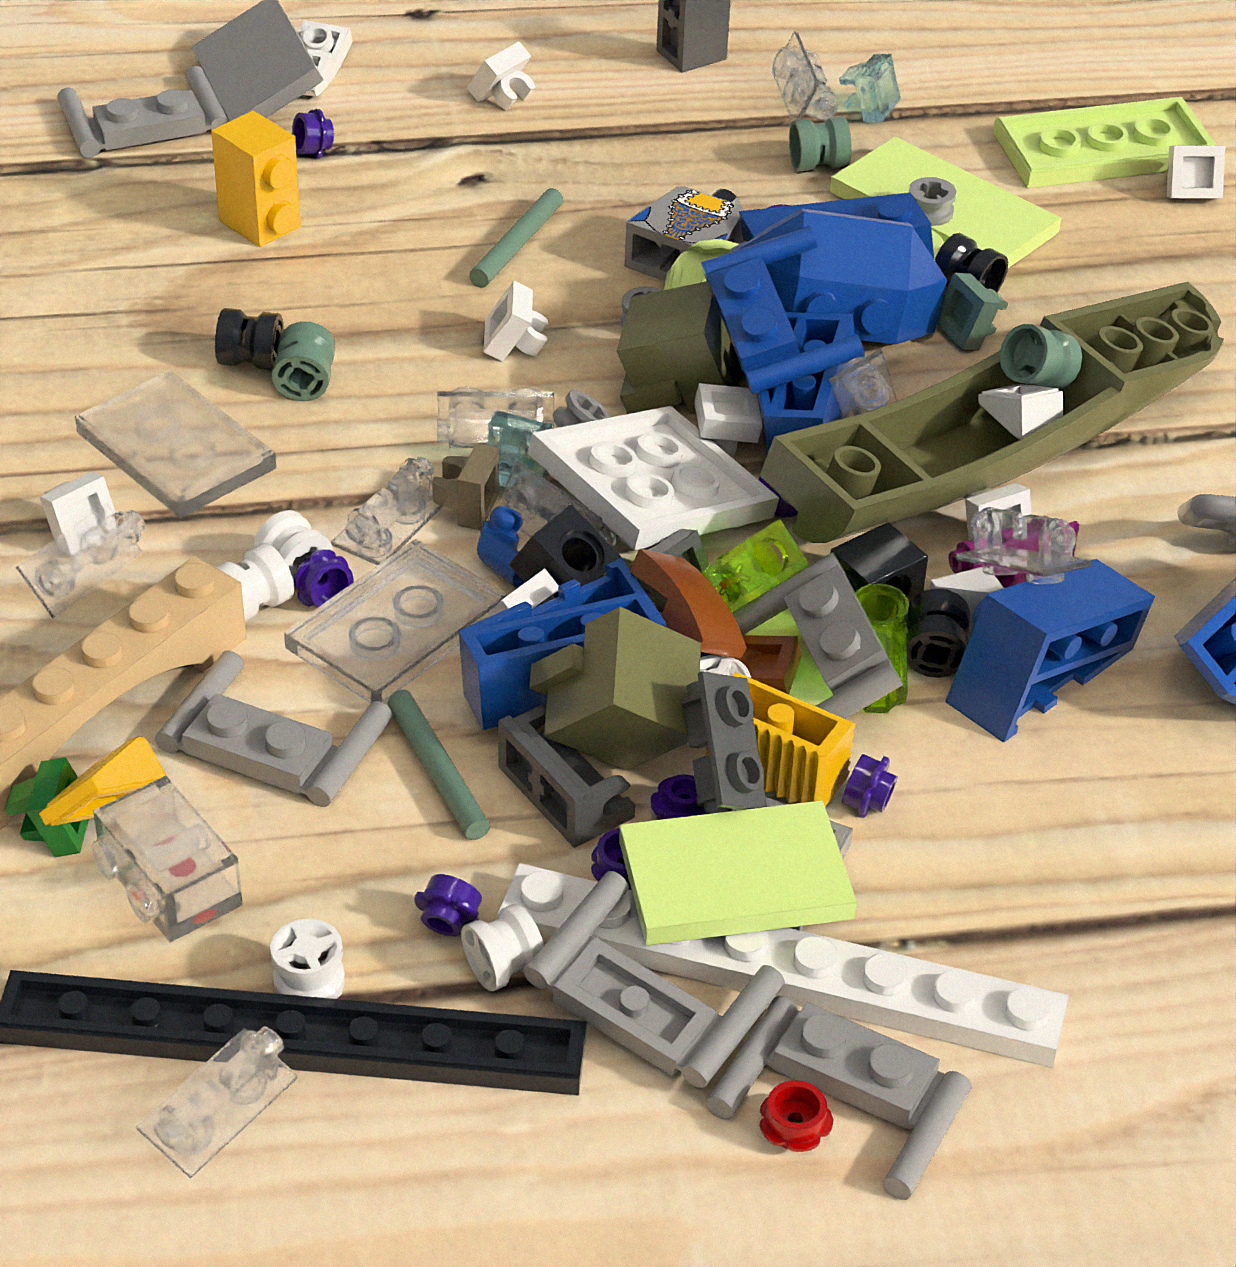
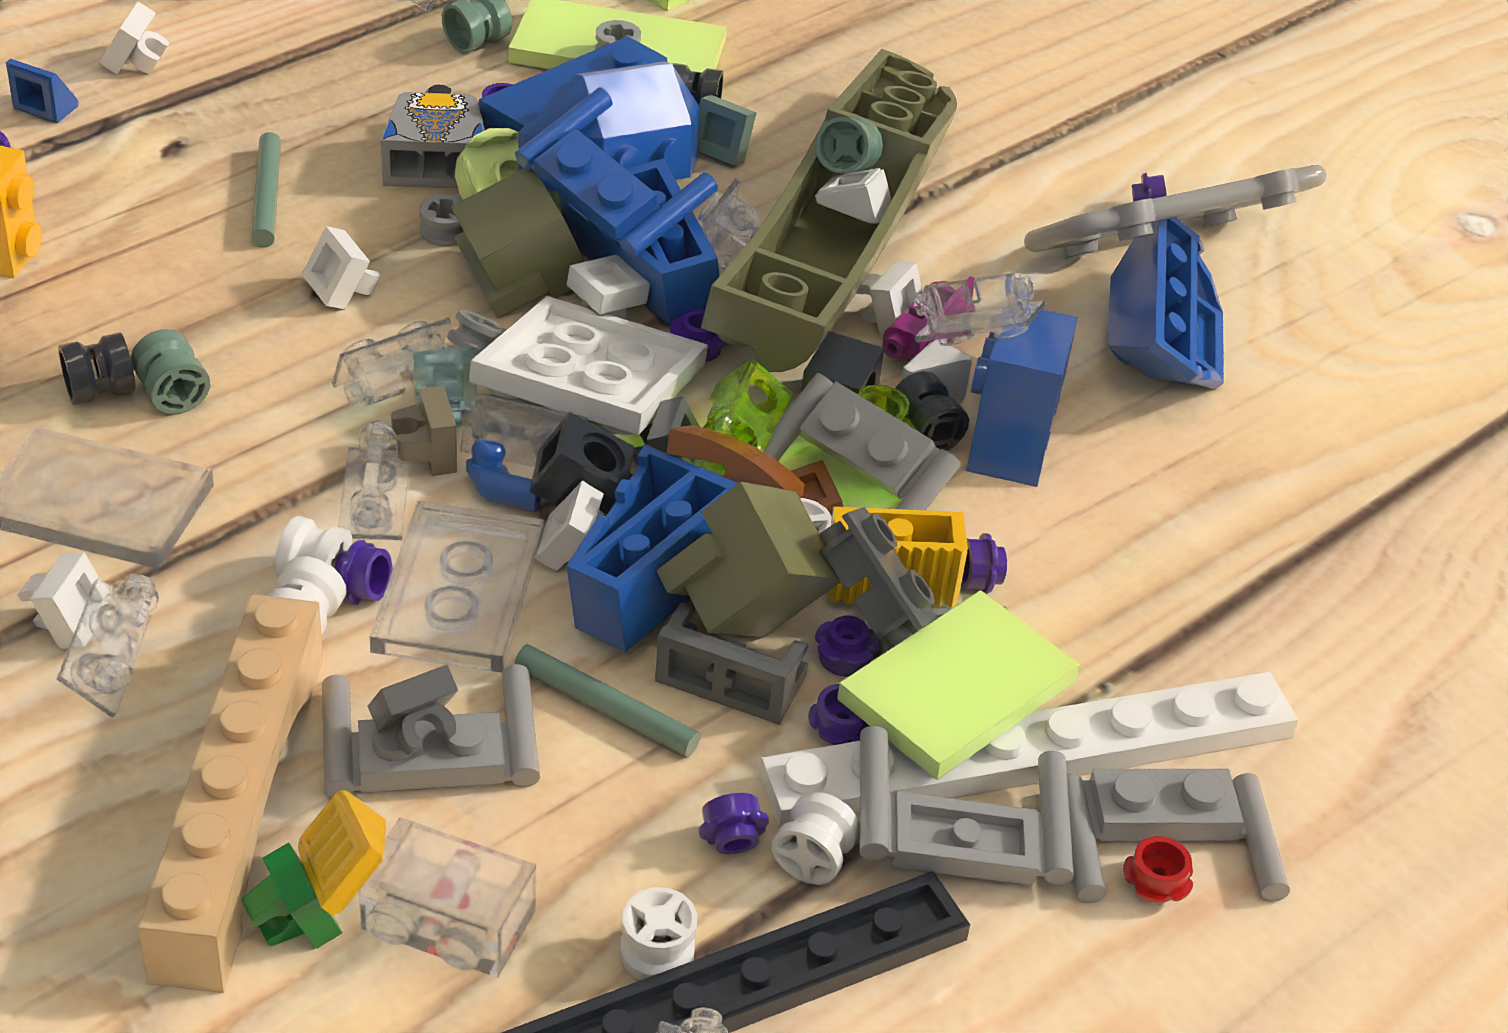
camera: 35 degrees left, 0 degrees up
none -> blue slope [6,59,79,123]
none -> dark grey tile [367,665,458,756]

